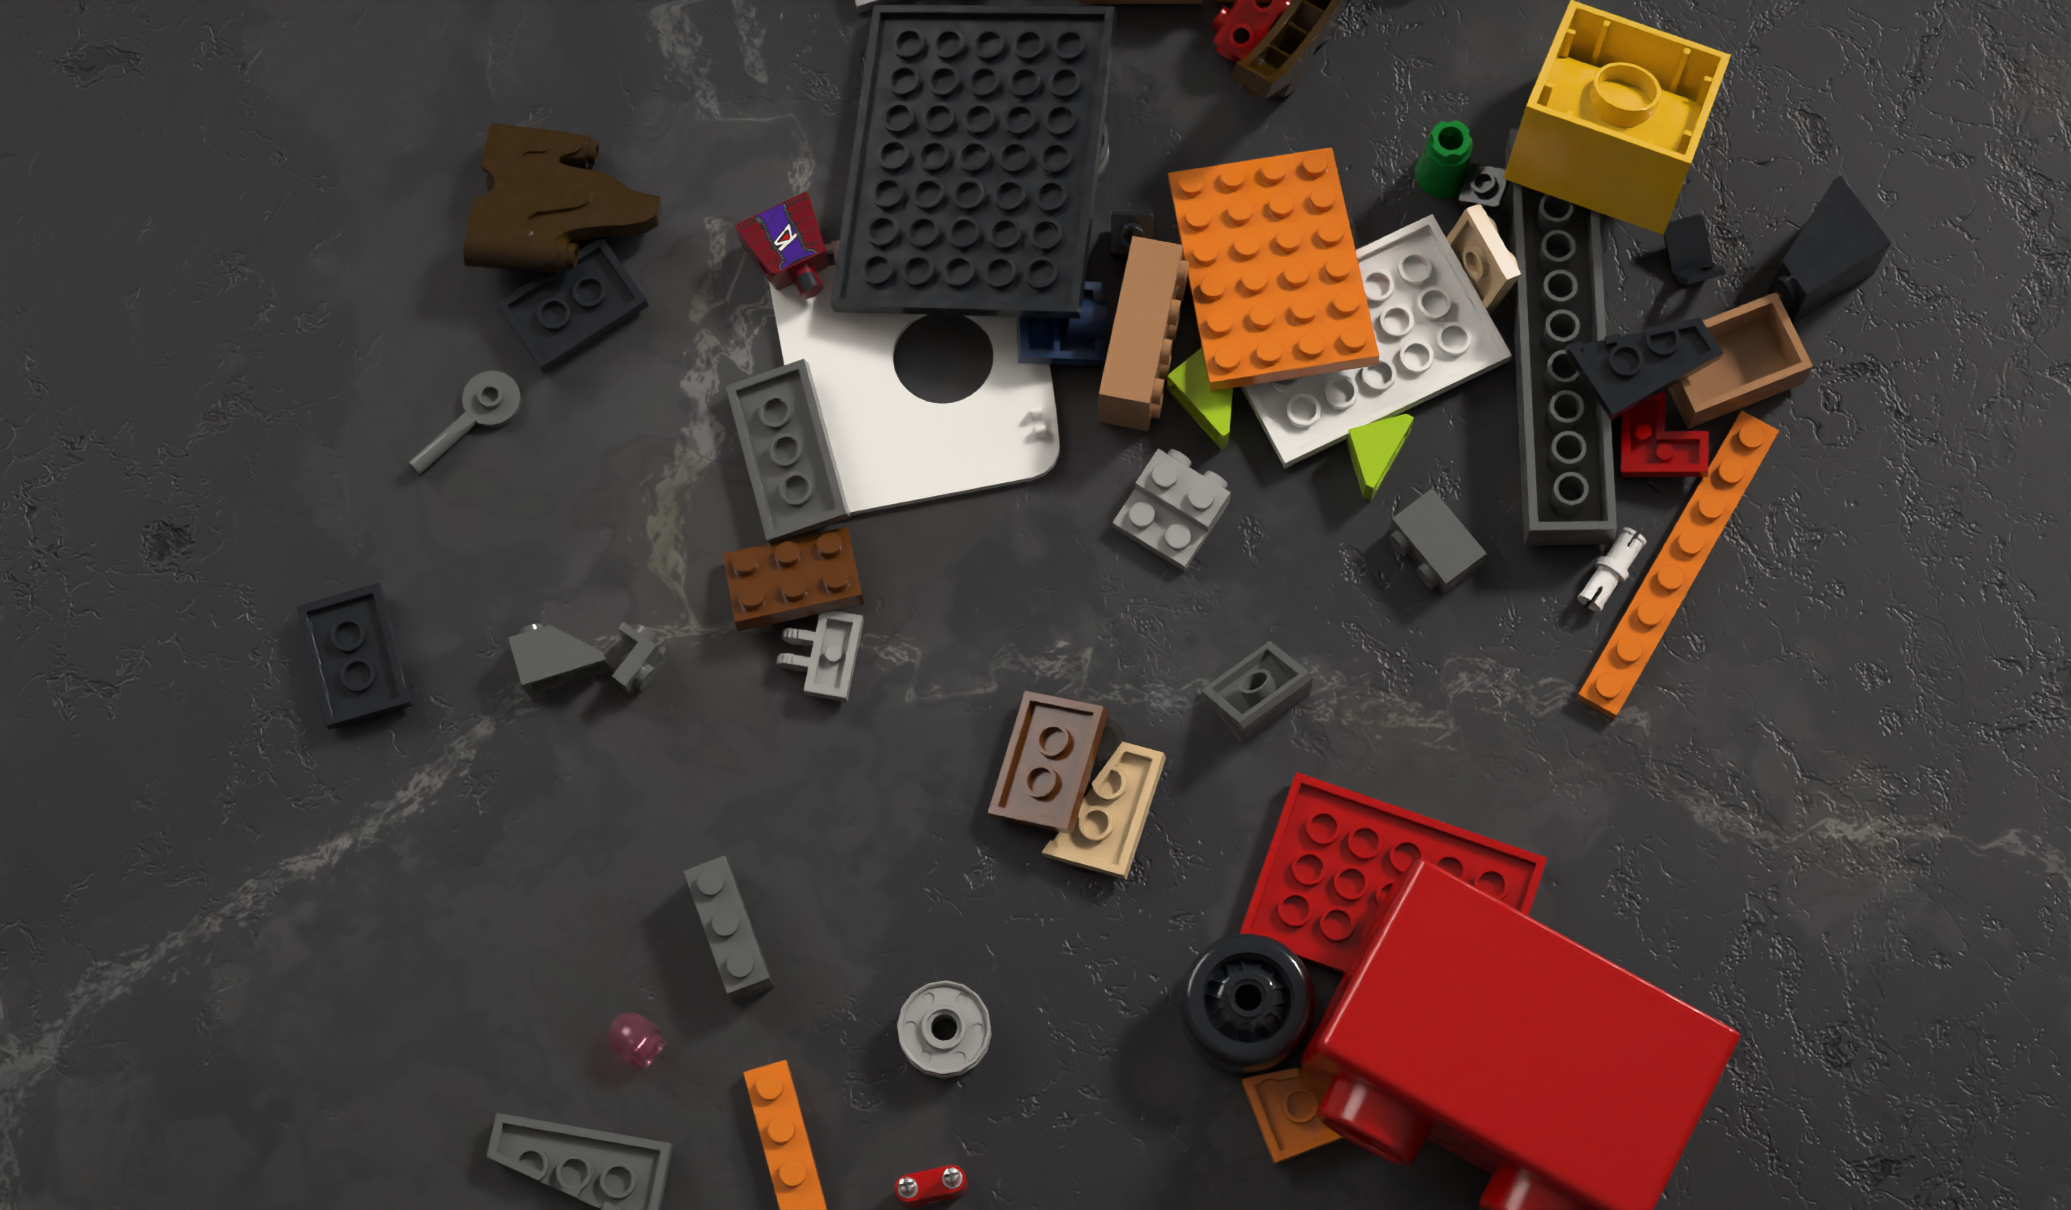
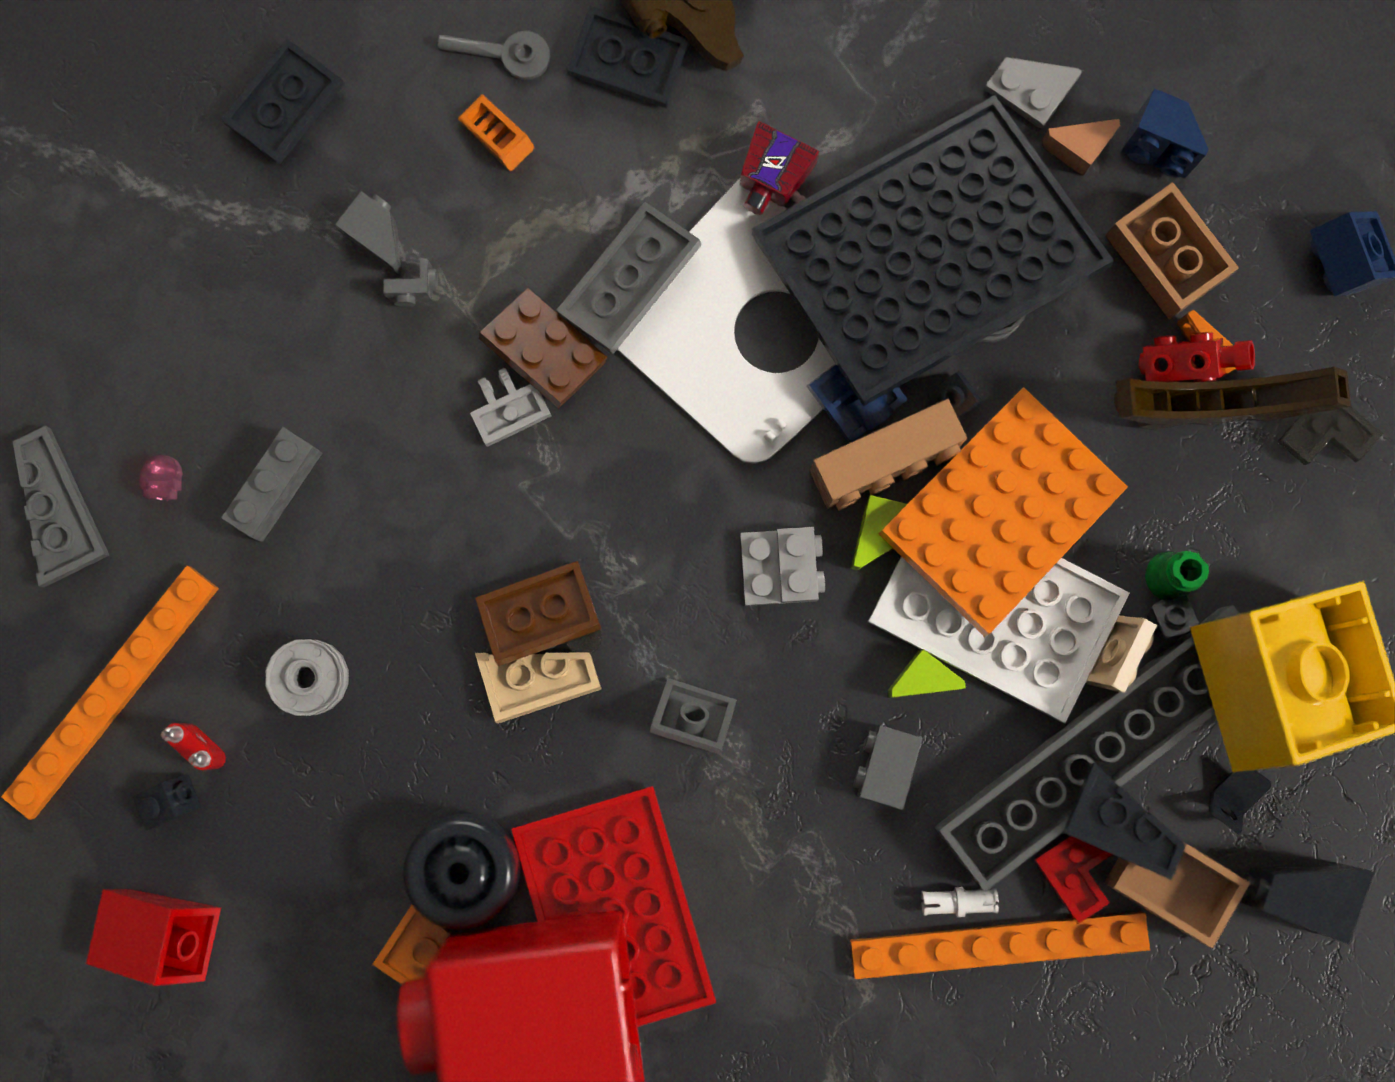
camera: 50 degrees right, 10 degrees up
none -> orange slope [457,94,534,171]

